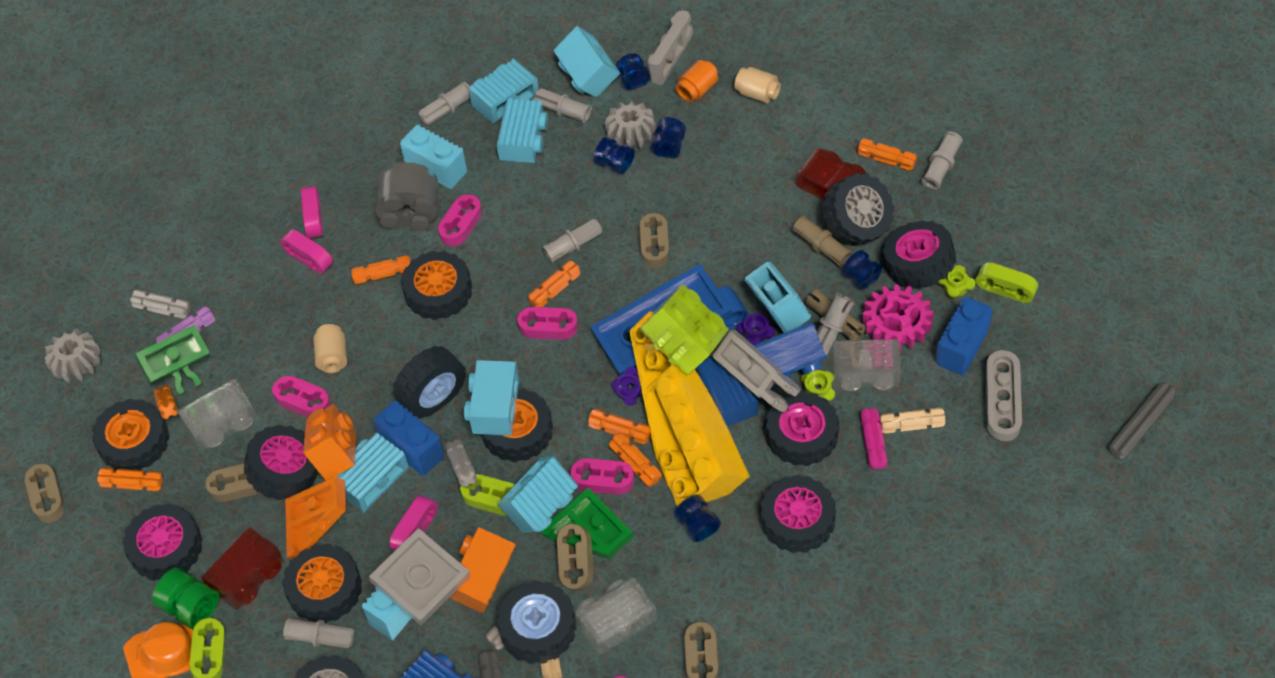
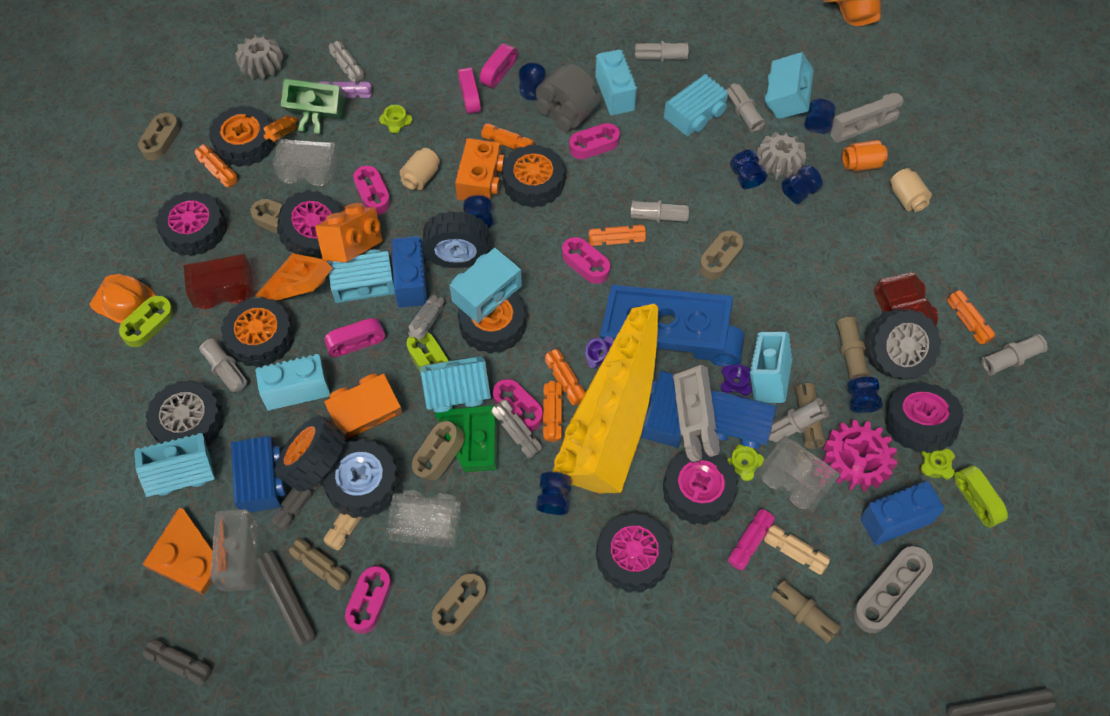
camera: 35 degrees right, 5 degrees up
green wheel [152,567,219,630] -> none
light grey plate [369,528,470,626] -> none
medium azure brick [469,59,538,124] -> none
lime hinge [639,284,729,376] -> none
none -> black wheel [274,415,345,492]
none -> lime plate [379,105,412,133]
none -> orange brick [455,138,505,204]
none -> clear blue wheel [463,195,493,229]
none -> axle [491,399,542,458]
none -> clear blue wheel [518,63,546,101]
none -> dark tan pin [771,580,842,644]

